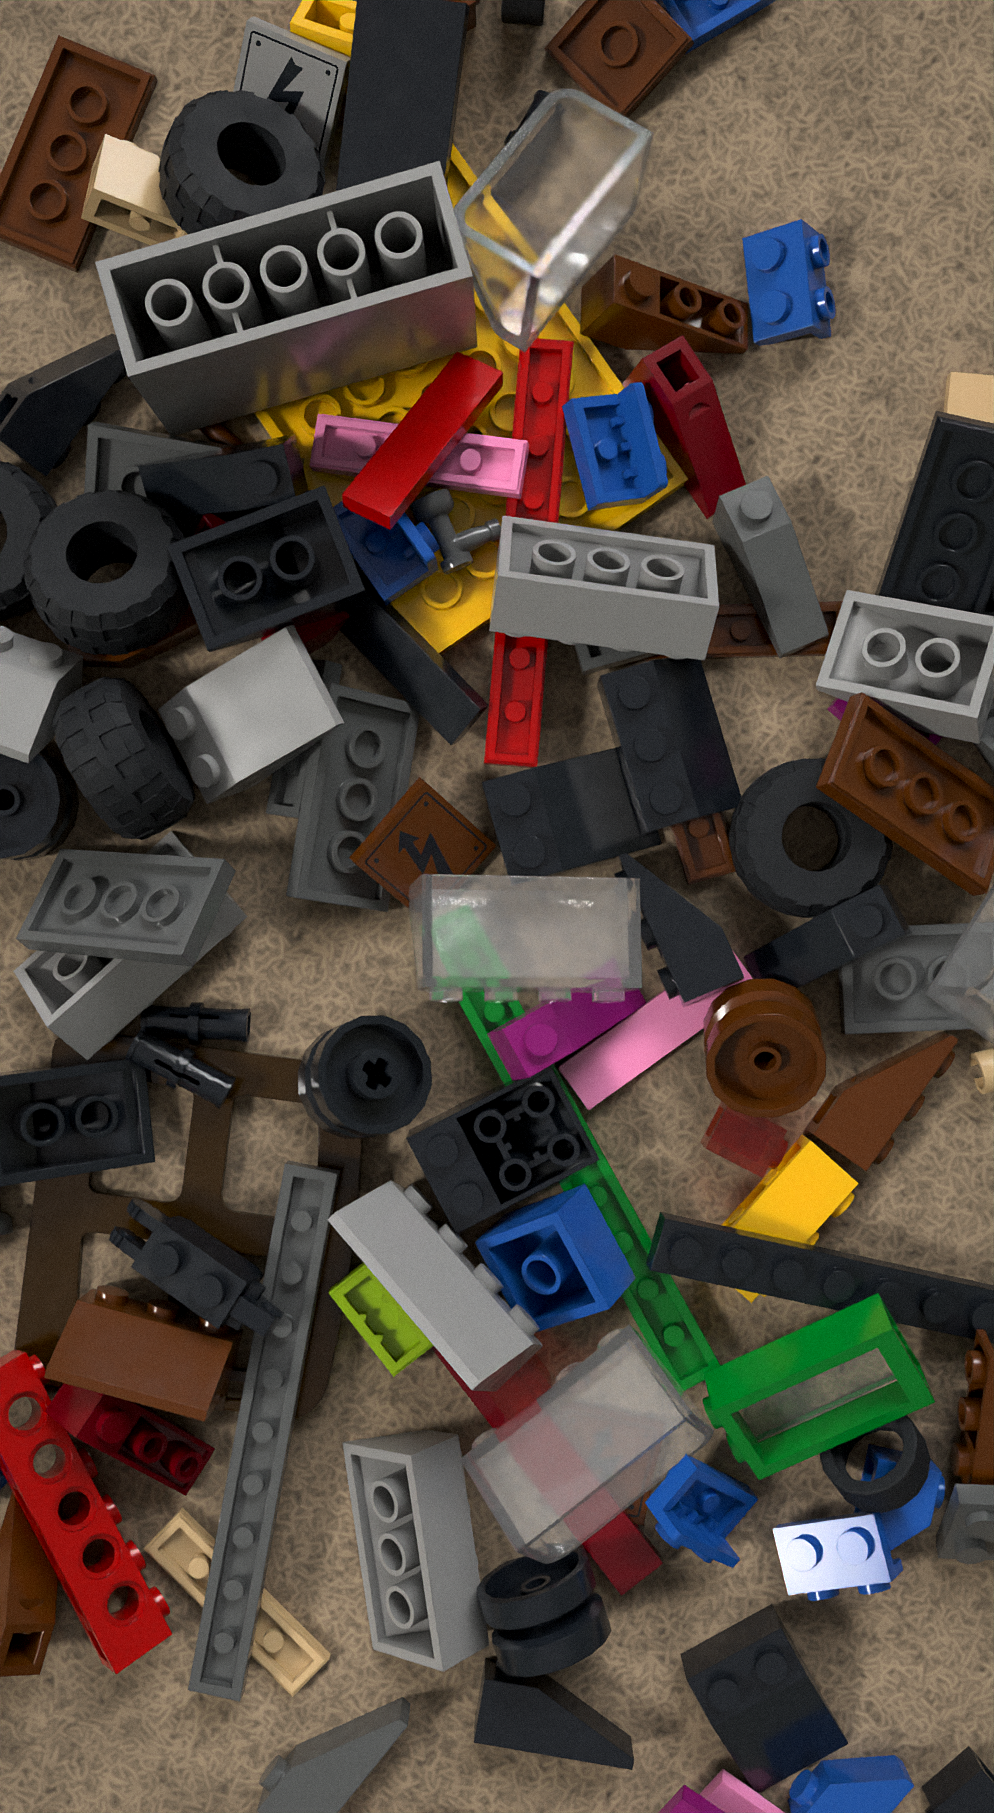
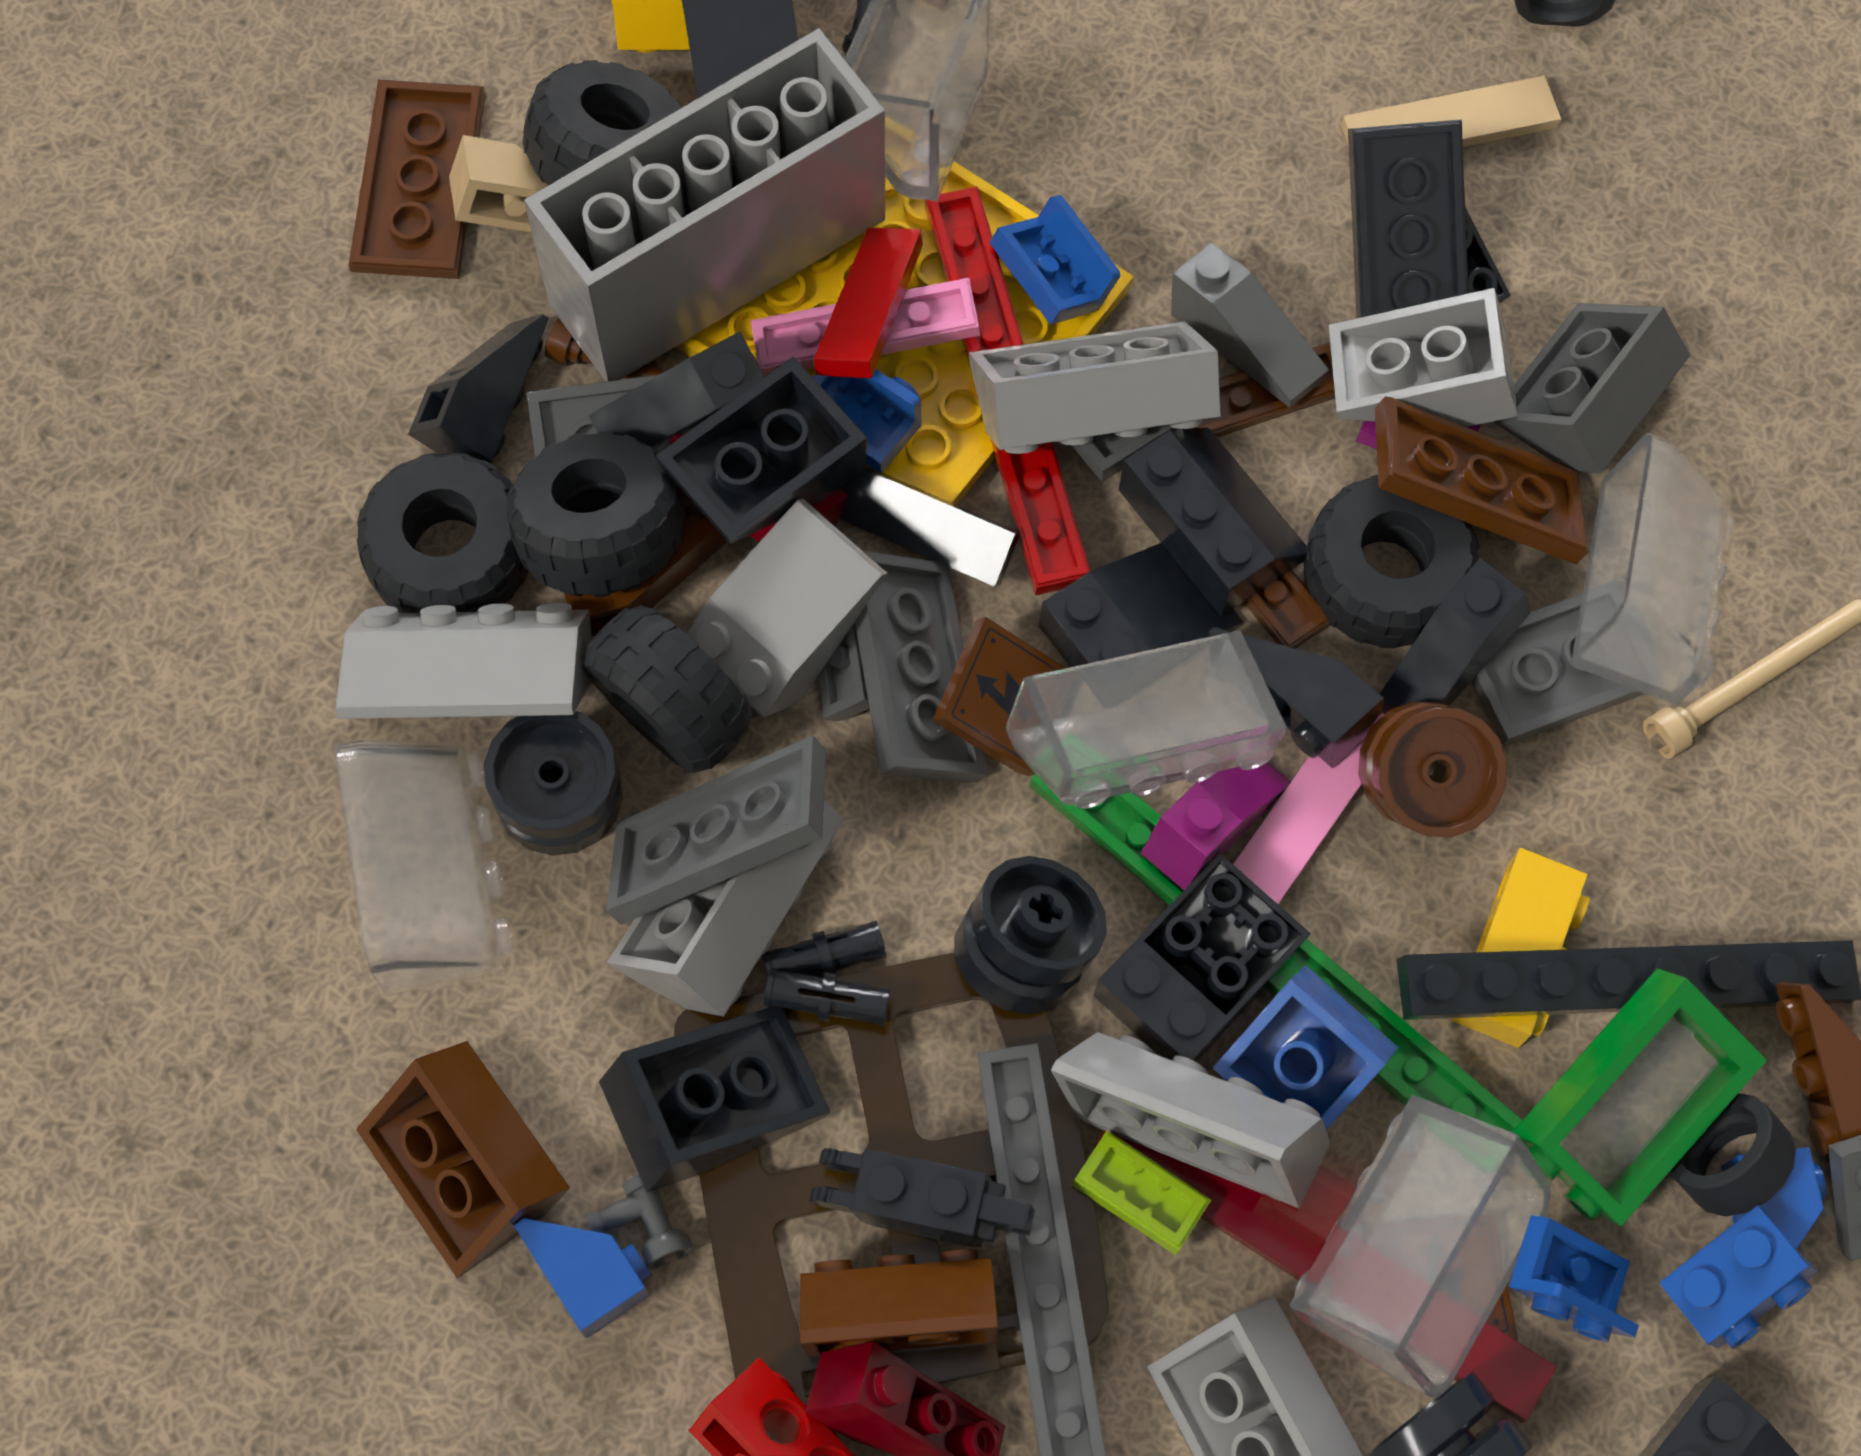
camera: 20 degrees left, 20 degrees down
light grey tile [233,16,351,168] -> none
dark grey piece [410,489,501,574] -> none
reddish brown slope [580,254,748,354] -> none
dark red slope [622,335,746,519] -> none
clear red brick [700,1101,788,1178] -> none
blue bracket [742,219,836,346] -> none
reddish brown slope [805,1032,959,1171] -> none

